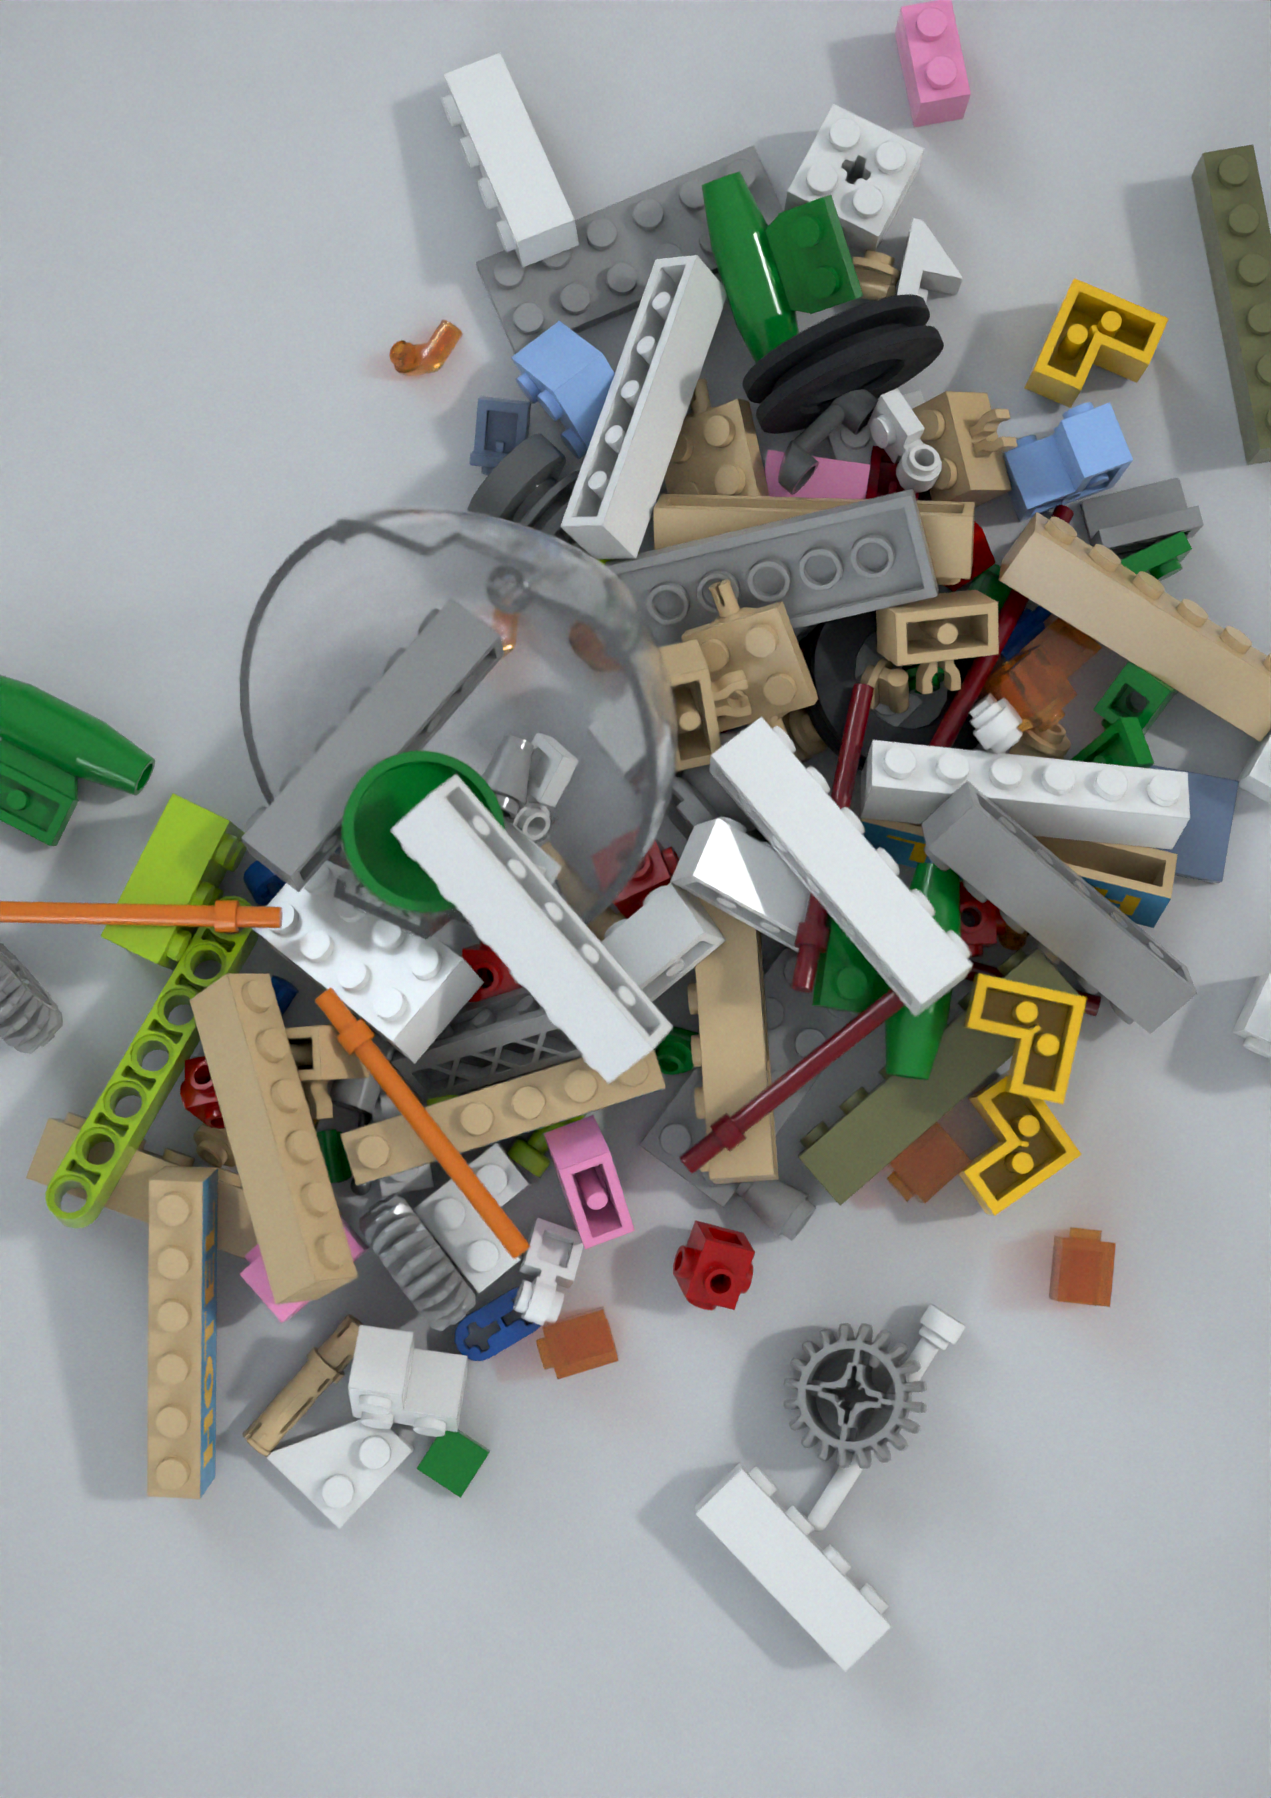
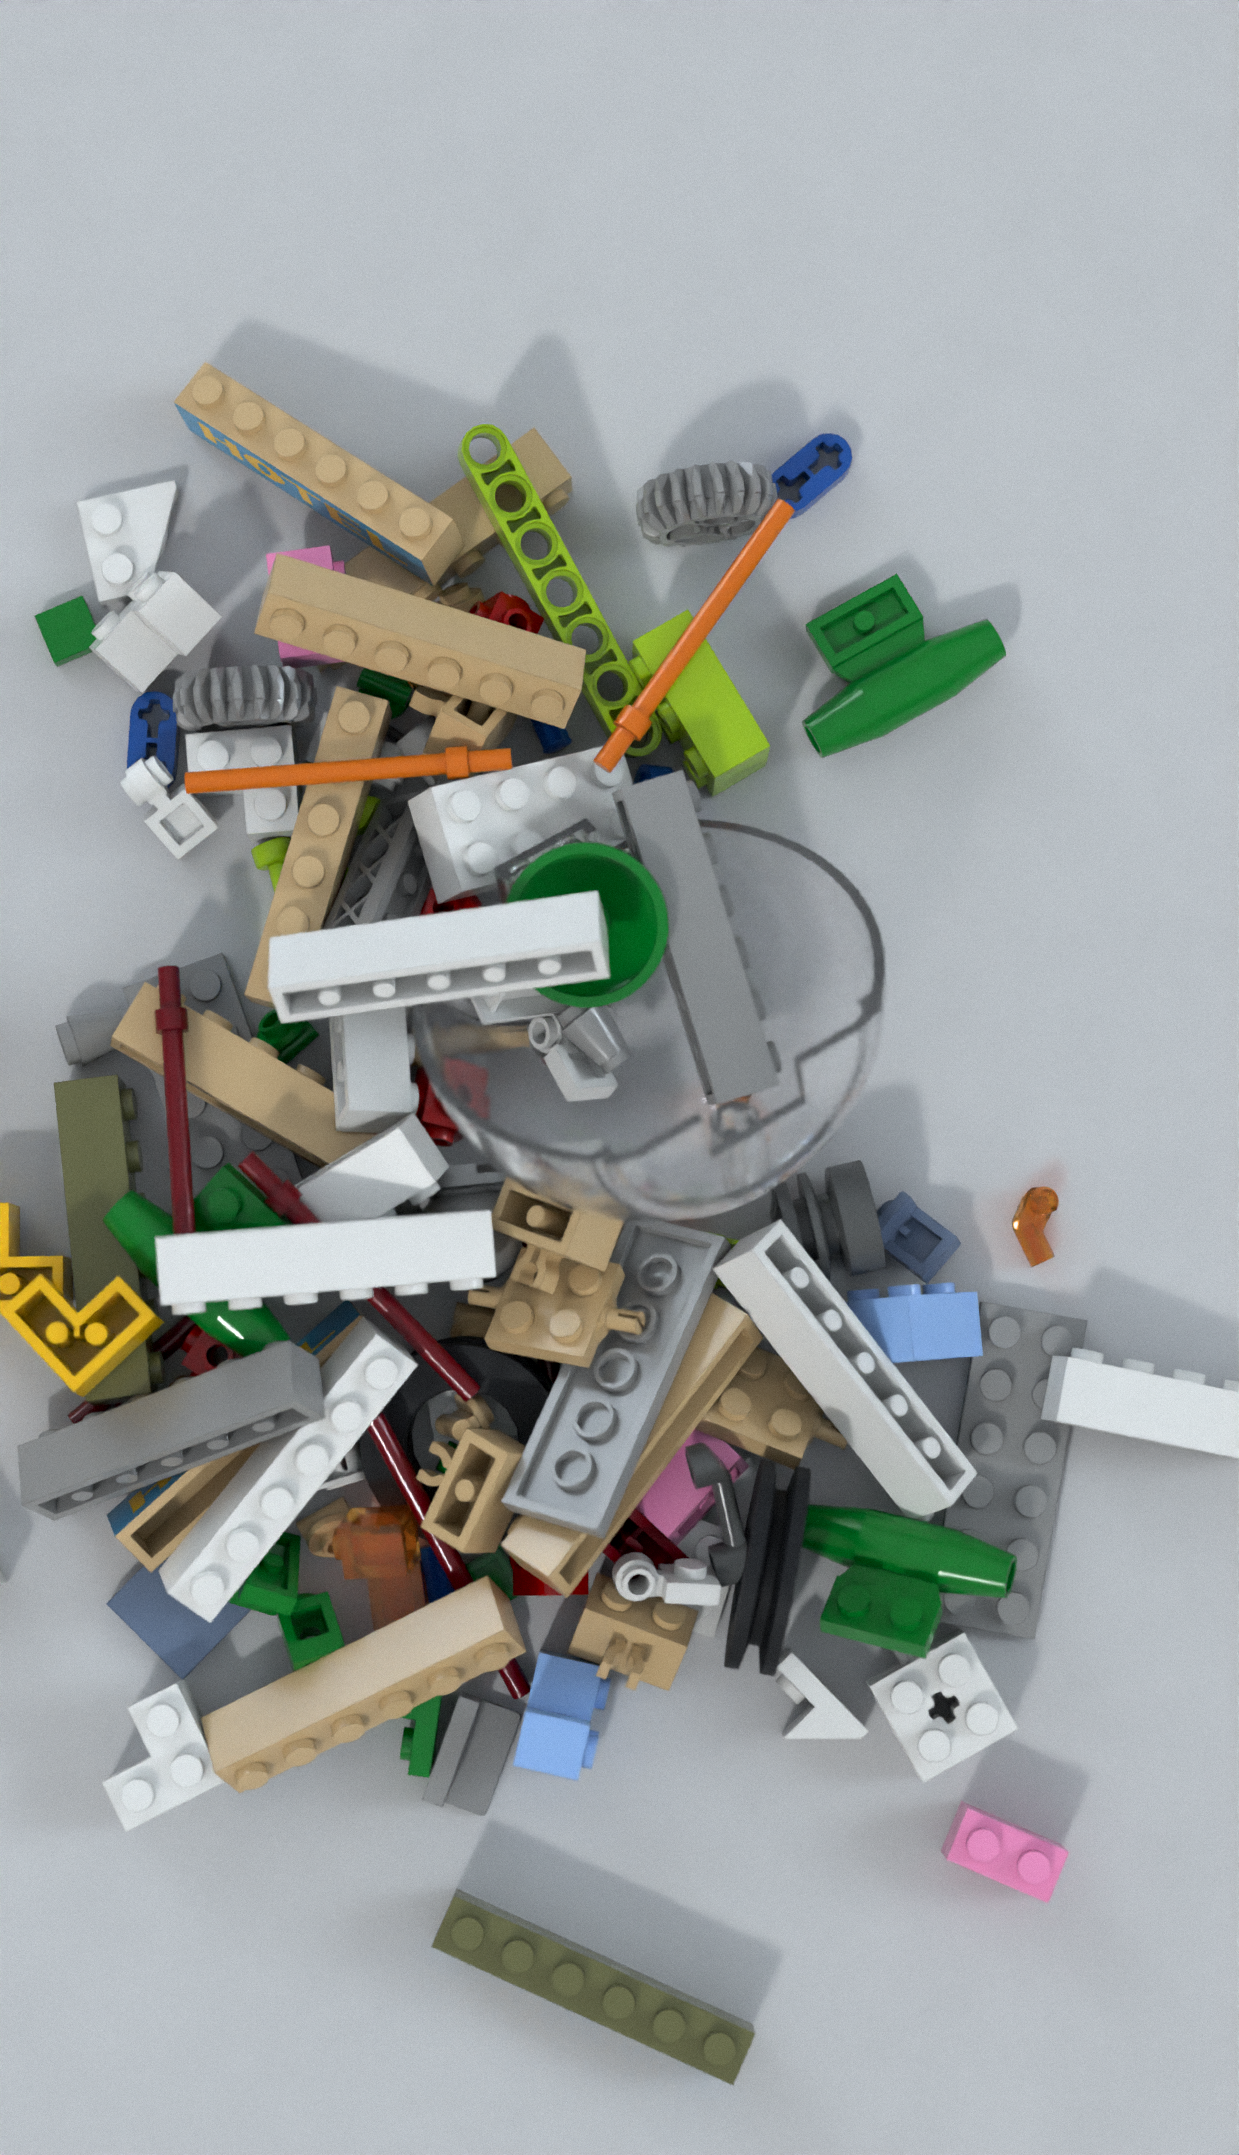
camera: 125 degrees right, 0 degrees up
tan pin [242,1314,364,1456] -> none
clear orange brick [536,1306,619,1380] -> none
bright pink brick [544,1115,635,1249] -> none
red brick [673,1220,755,1310] -> none
tan plate [852,250,901,301] -> none
clear orange brick [886,1122,972,1204] -> none
white plate [969,692,1023,755] -> none
yellow brick [1024,278,1169,408] -> none

